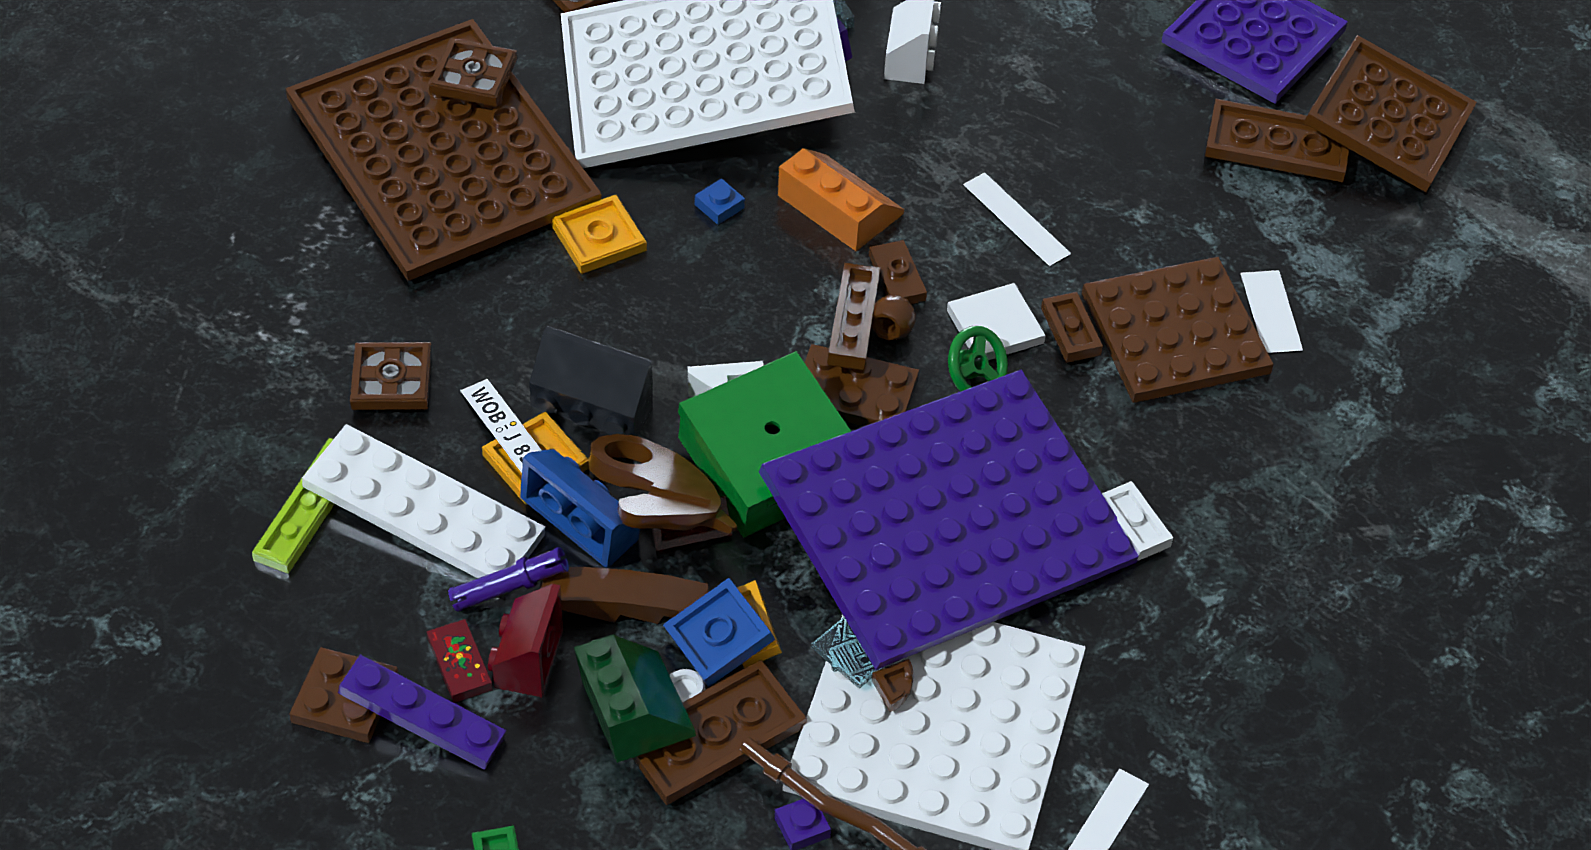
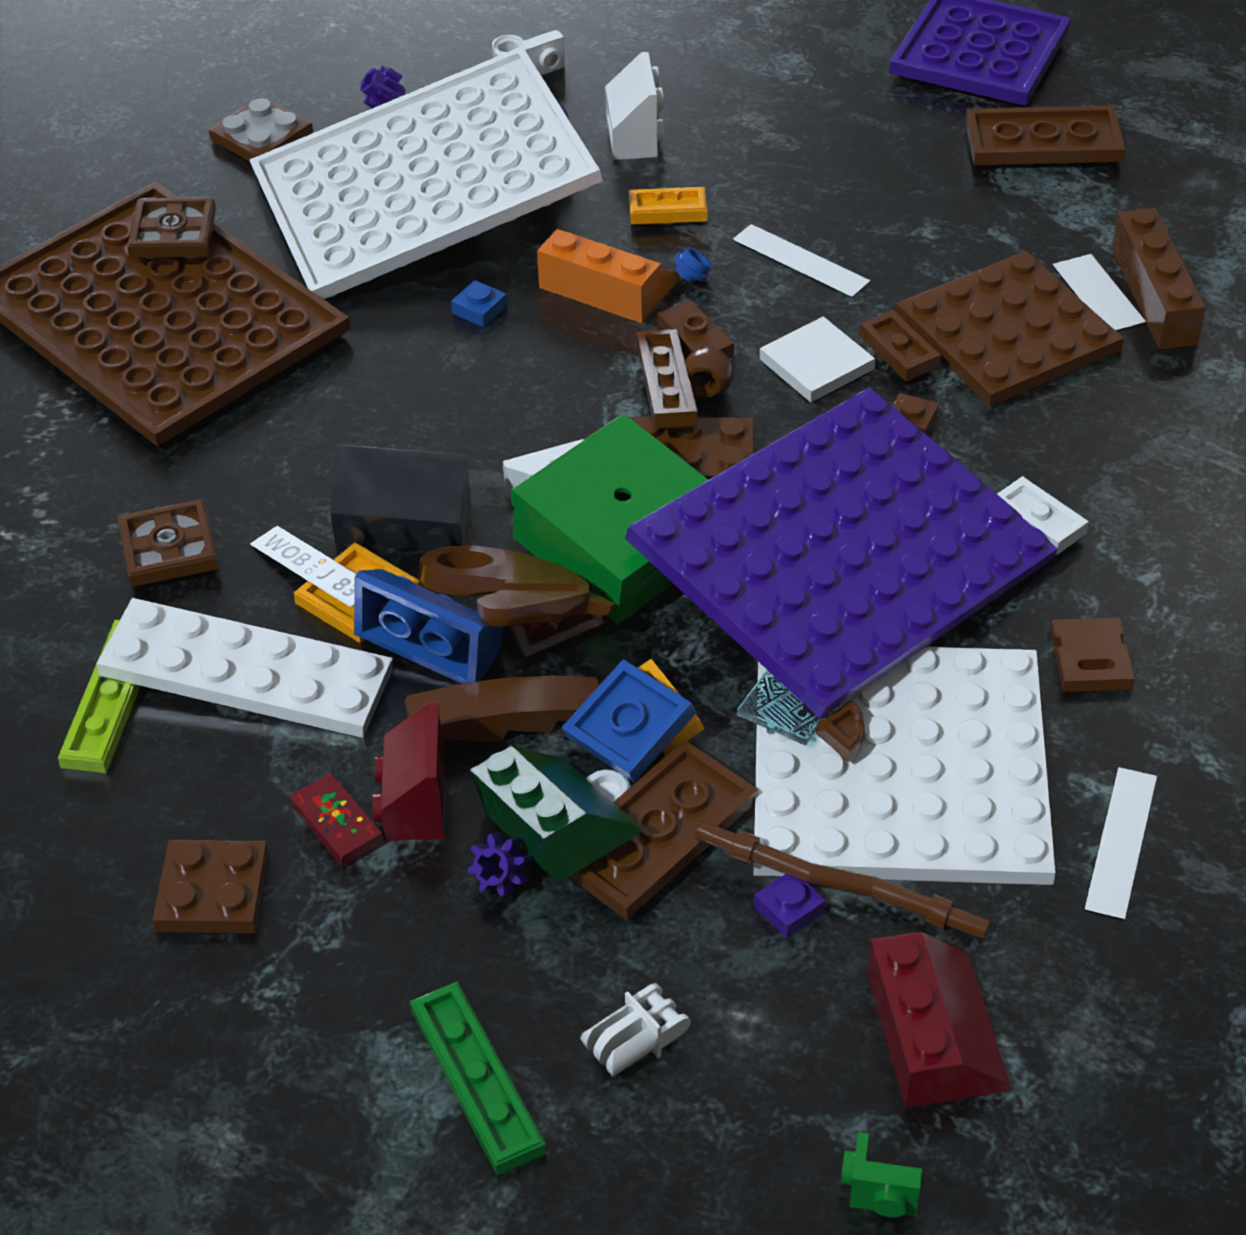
camera: 10 degrees left, 5 degrees down
dark purple plate [338,655,506,770] -> none
dark purple pin [448,547,569,612] -> none
light orange tile [551,195,647,274] -> none
green piece [948,325,1008,392] -> none
reddish brown plate [1303,35,1477,192] -> none
none -> dark purple gear [467,832,533,896]
none -> light orange plate [629,187,707,224]
none -> blue plate [674,247,712,283]
none -> reddish brown plate [893,393,939,436]
none -> reddish brown piece [1050,617,1135,692]
none -> reddish brown brick [1111,208,1206,350]

